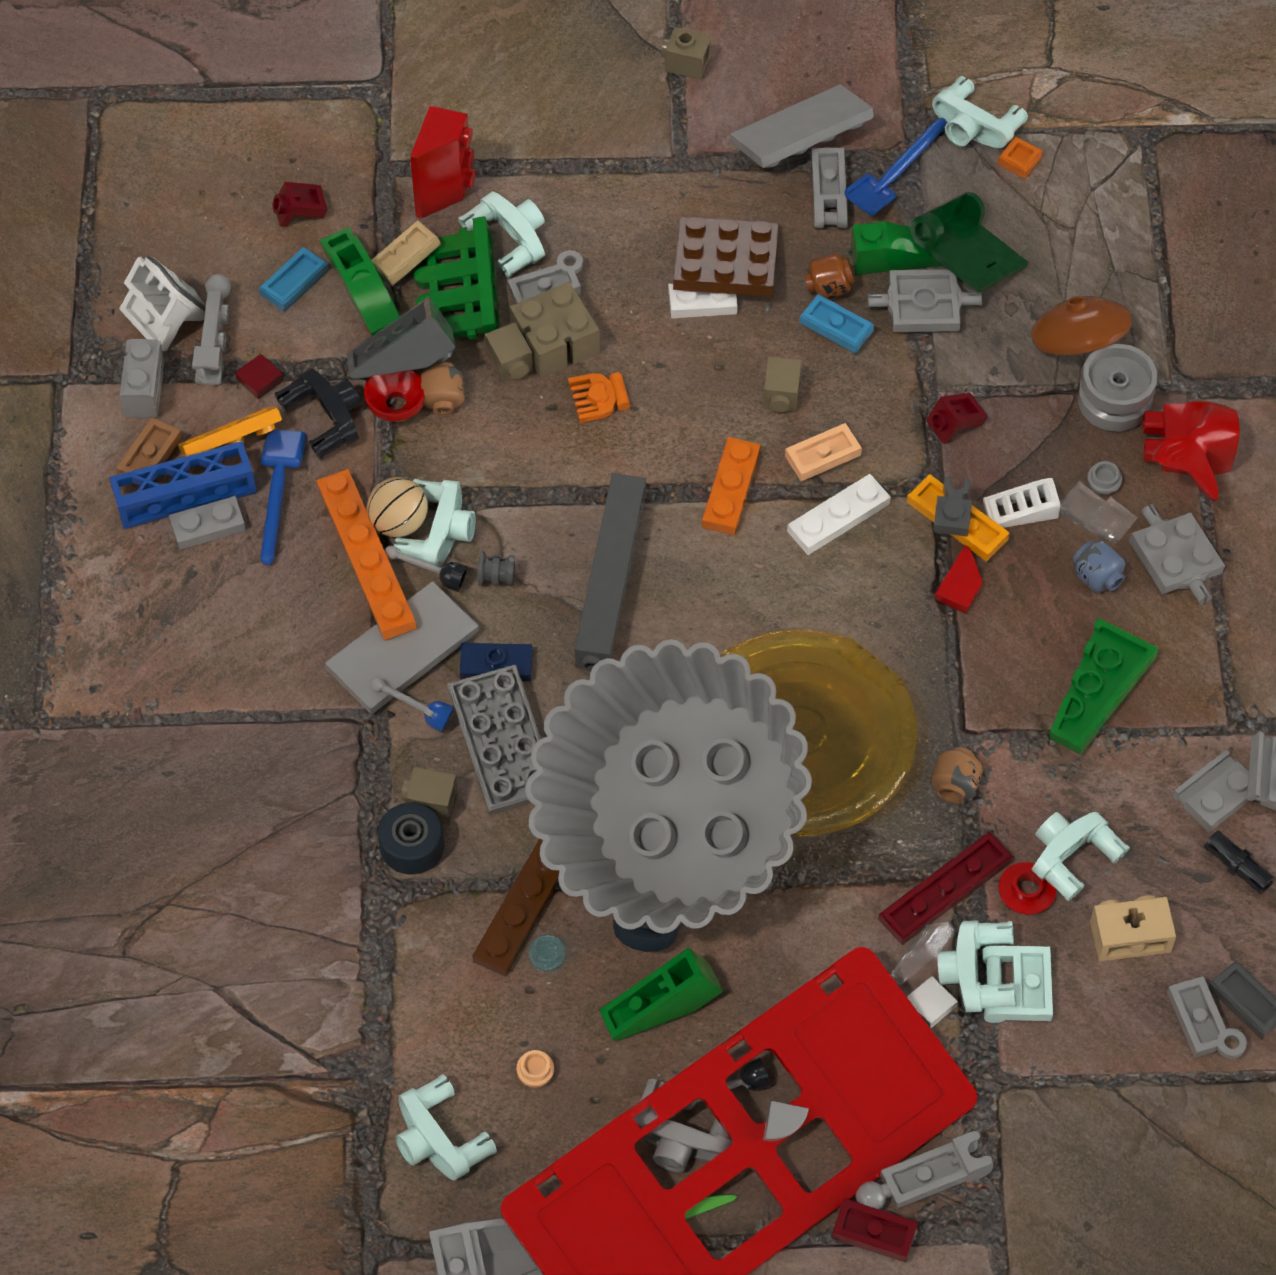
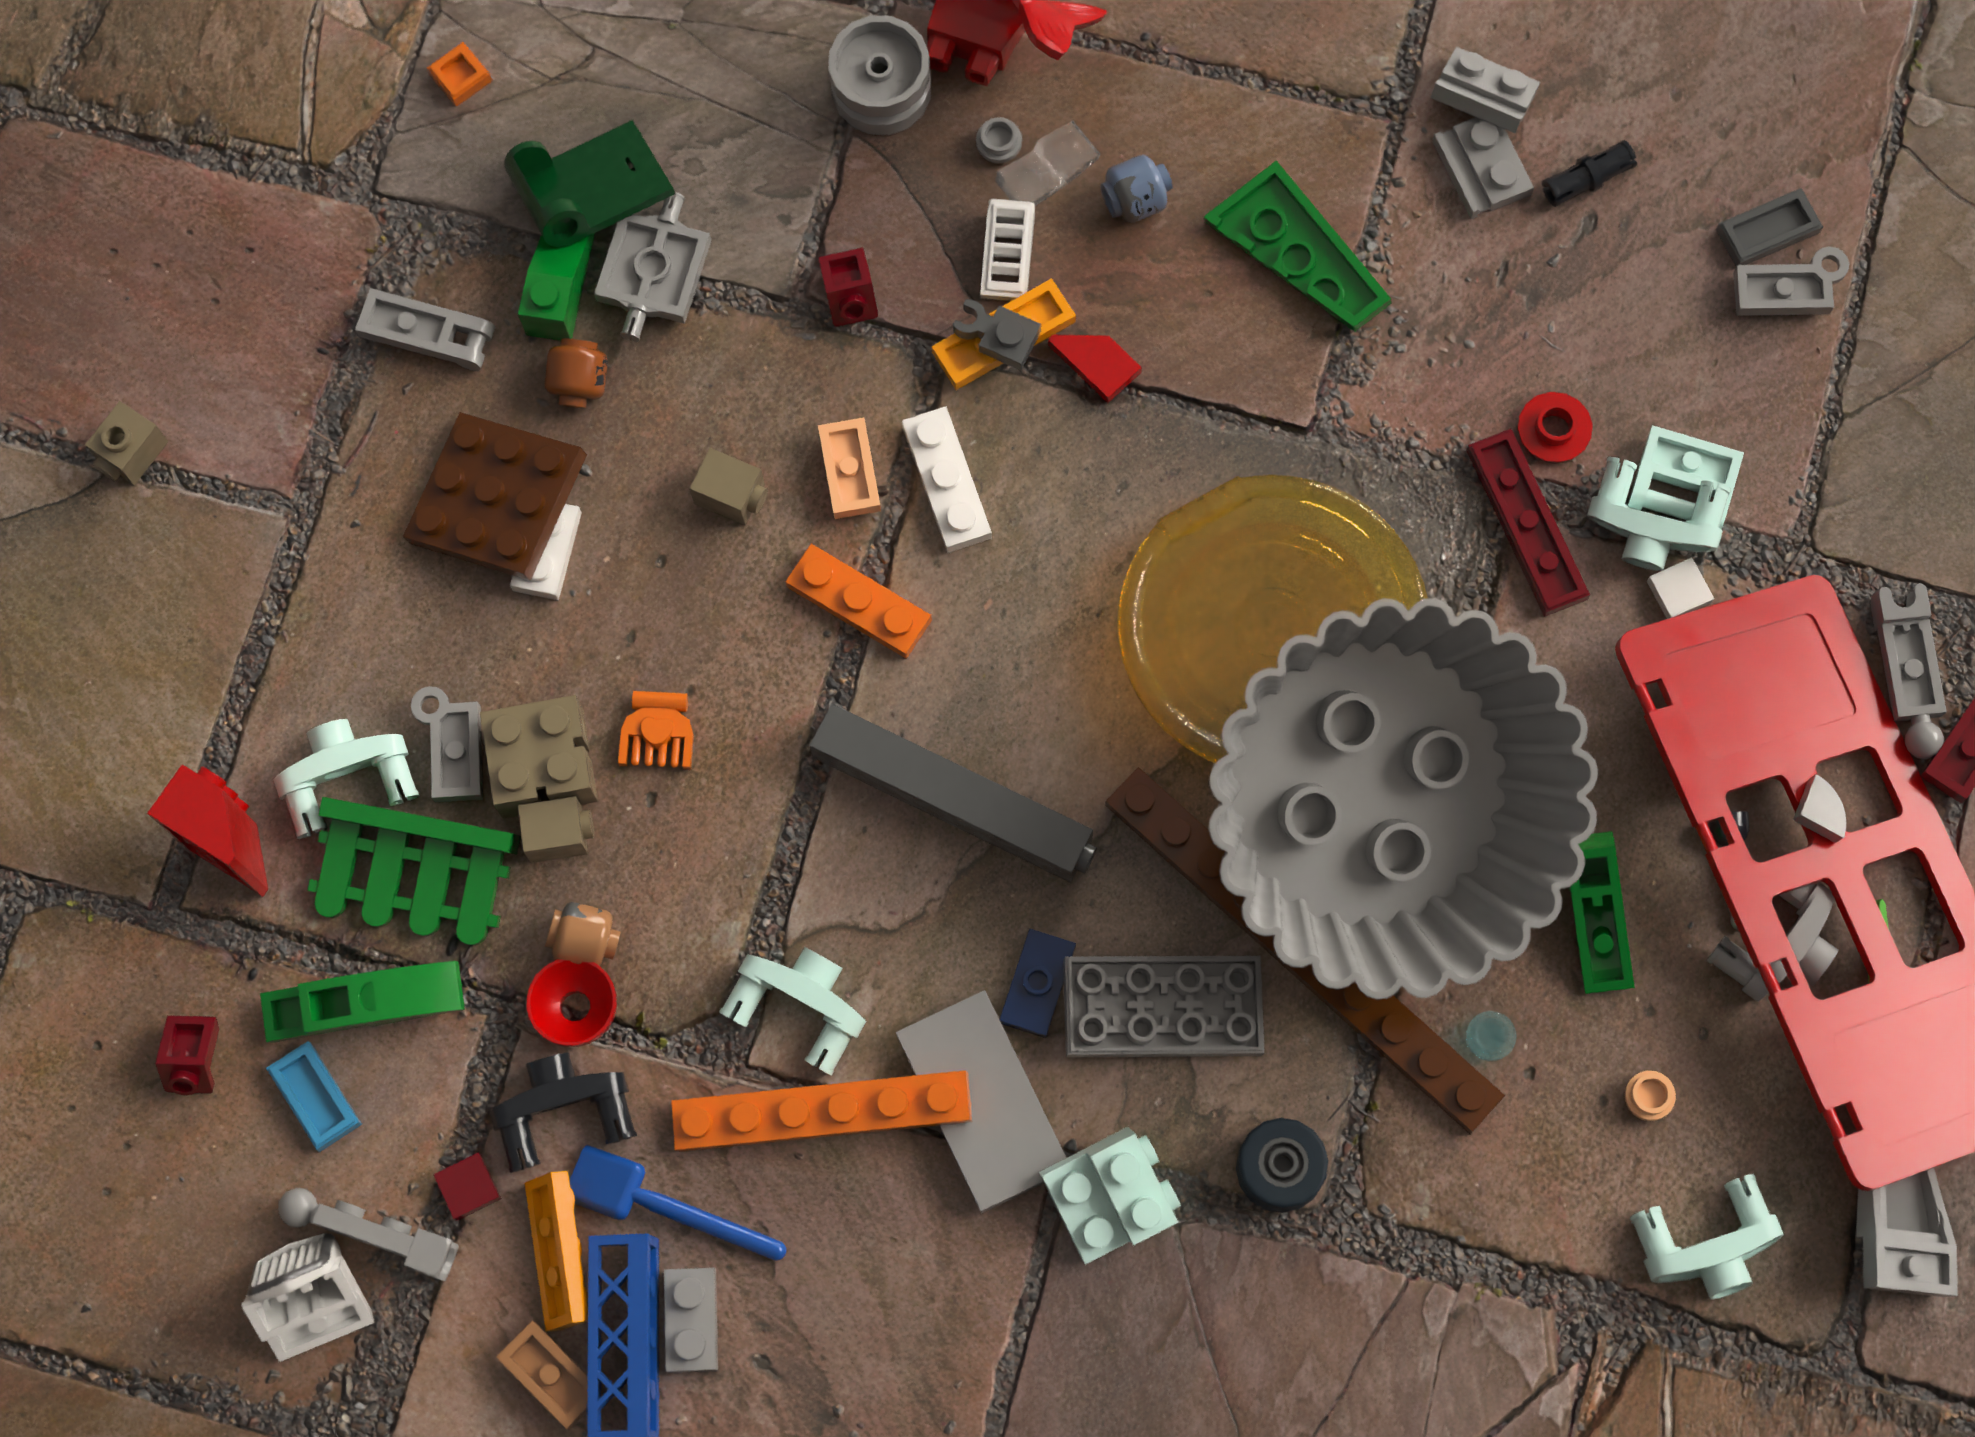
camera: 70 degrees left, 15 degrees up
light grey brick [119,339,165,418] -> none
dark grey slope [347,297,456,379] -> none
tan piece [367,477,428,538] -> none
hinge [370,678,454,732] -> none
tan plate [371,220,441,286] -> none
hinge [385,546,468,592] -> none
dark tan brick [401,767,458,823] -> none
dark grey bush [478,551,515,586] -> none
light grey tile [730,84,874,168] -> none
dark azure plate [799,294,874,354] -> none
blue piece [844,118,947,216] -> none
clear tile [891,922,955,985] -> none
medium nougat head [931,747,983,804] -> none
light aqua connector [932,76,1028,148] -> none
dark orange dish [1031,296,1132,355] -> none
light aqua connector [1031,812,1130,902] -> none
tan brick [1090,895,1176,961] -> none
light grey plate [1129,504,1225,605] -> none
none -> light aqua plate [1039,1127,1181,1265]

